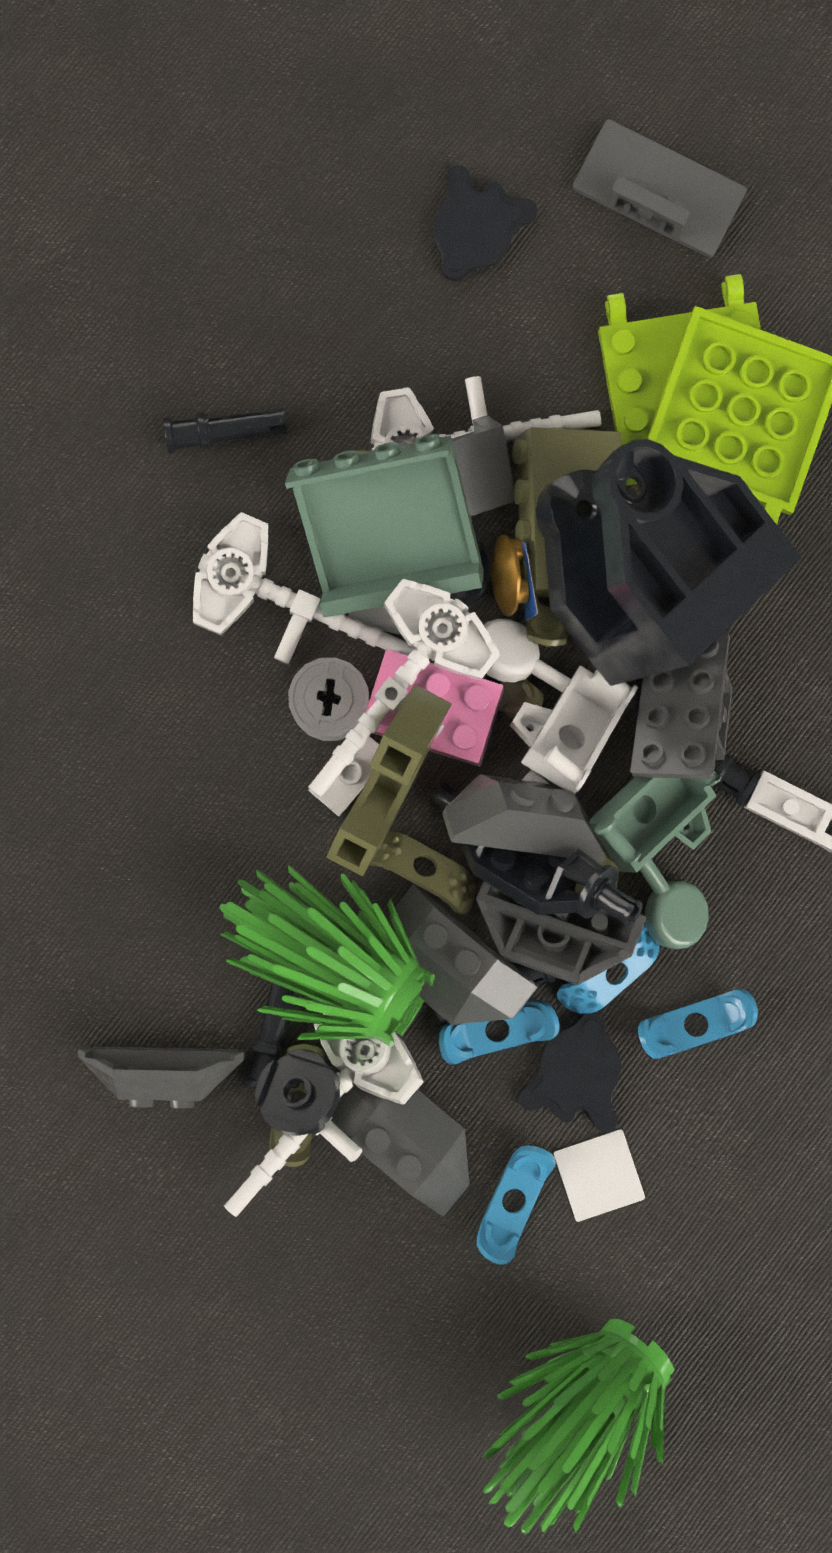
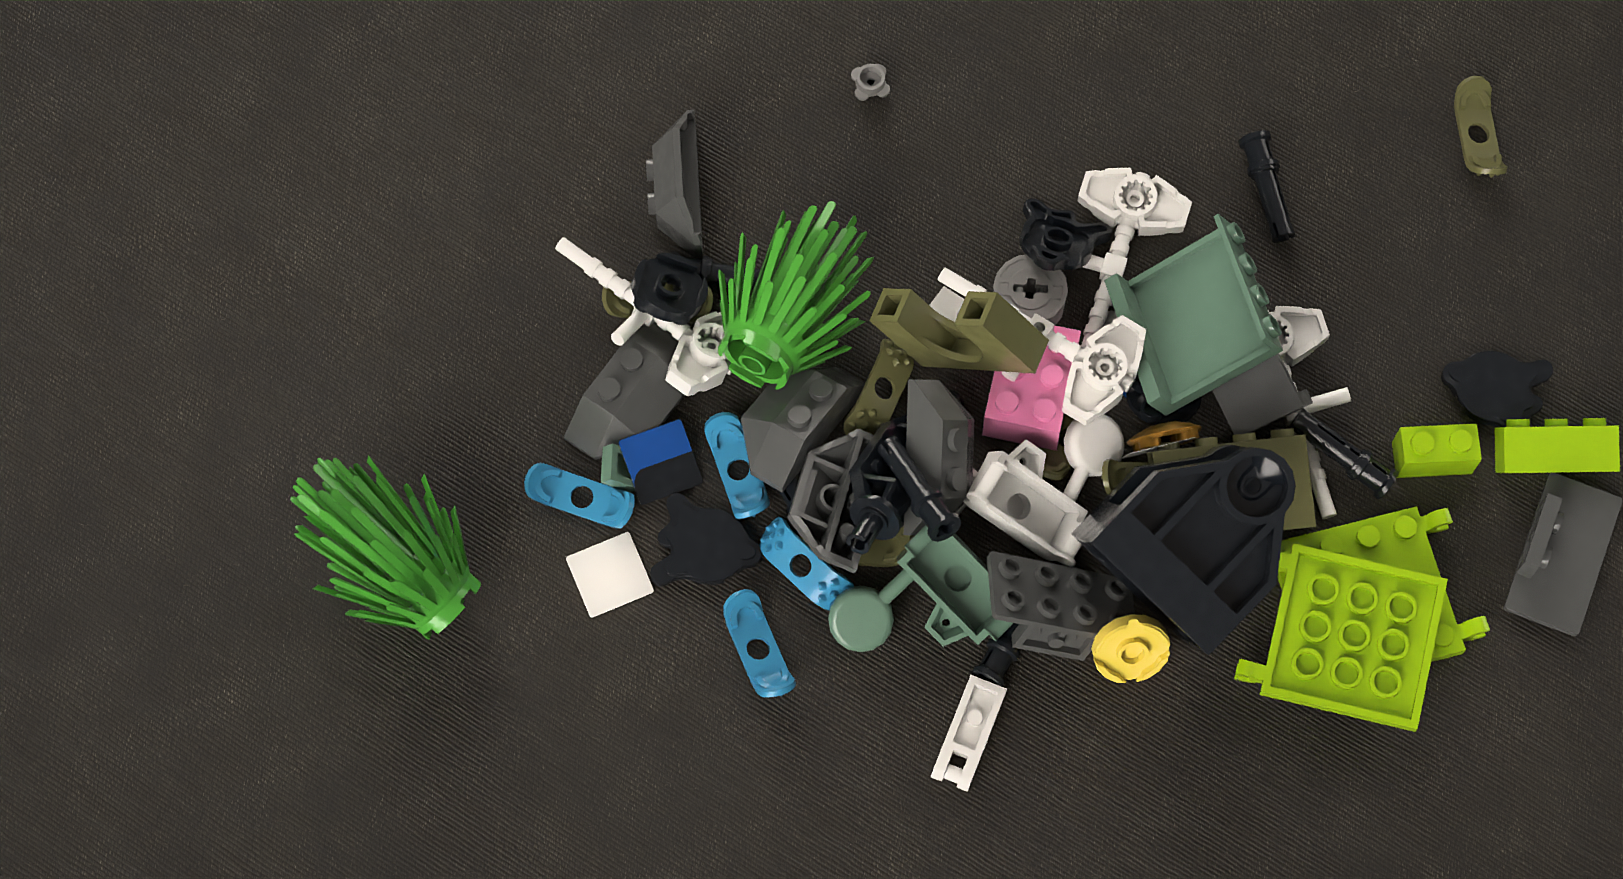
camera: 90 degrees right, 15 degrees down
none -> sand green plate [601,443,636,493]
none -> sticker [619,419,703,505]
none -> light grey plate [851,64,890,101]
none -> black pin [878,436,961,542]
none -> black tile [1019,198,1113,271]
none -> light yellow tile [1091,614,1170,683]
none -> black pin [1288,408,1399,499]
none -> lime brick [1392,423,1482,478]
none -> olive piece [1454,76,1508,178]
none -> lime brick [1495,418,1620,473]

